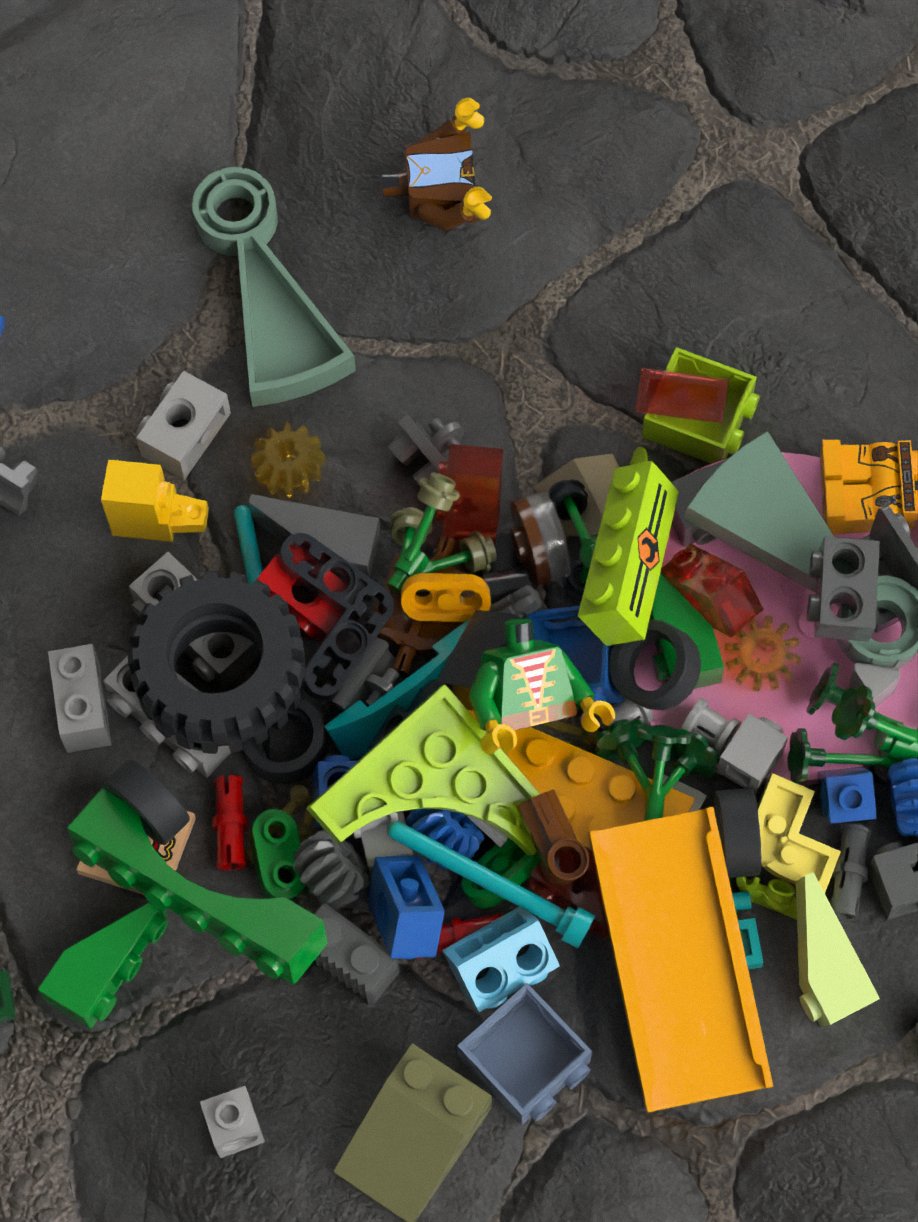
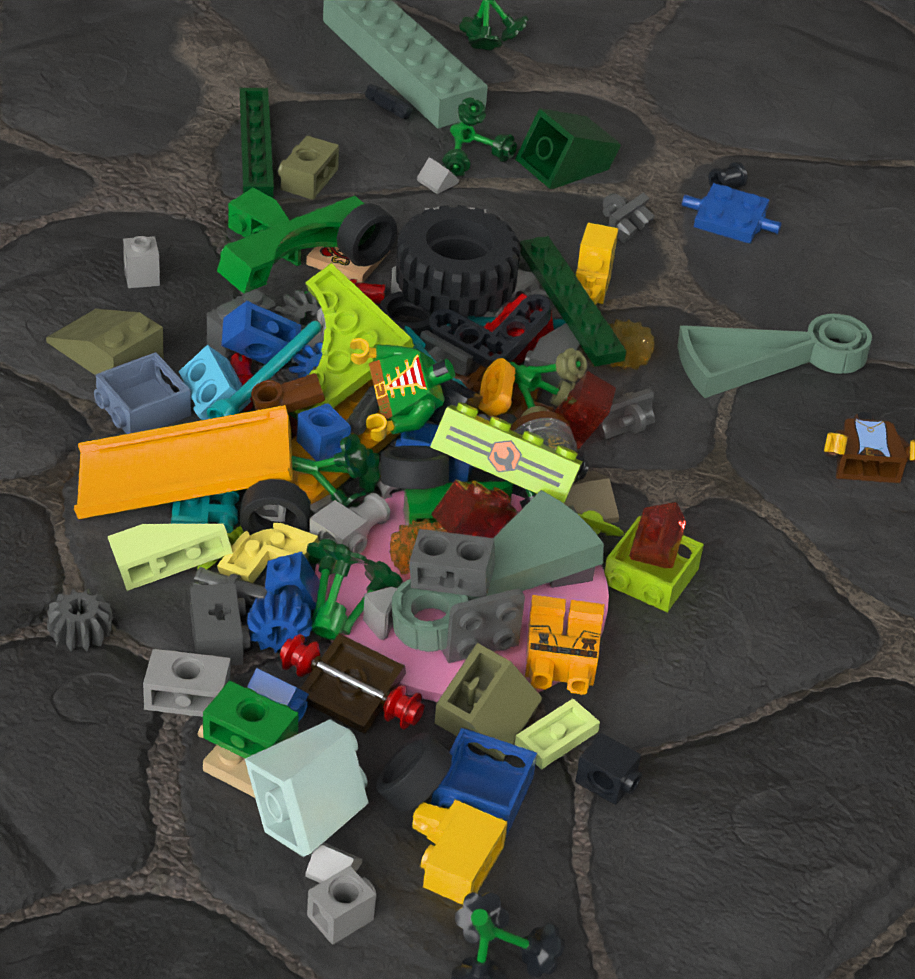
camera: 90 degrees right, 25 degrees down
light grey brick [136,371,231,480] -> none
none -> blue brick [296,403,351,461]
none -> dark grey axle [346,386,379,435]
none -> dark green plate [520,236,626,367]

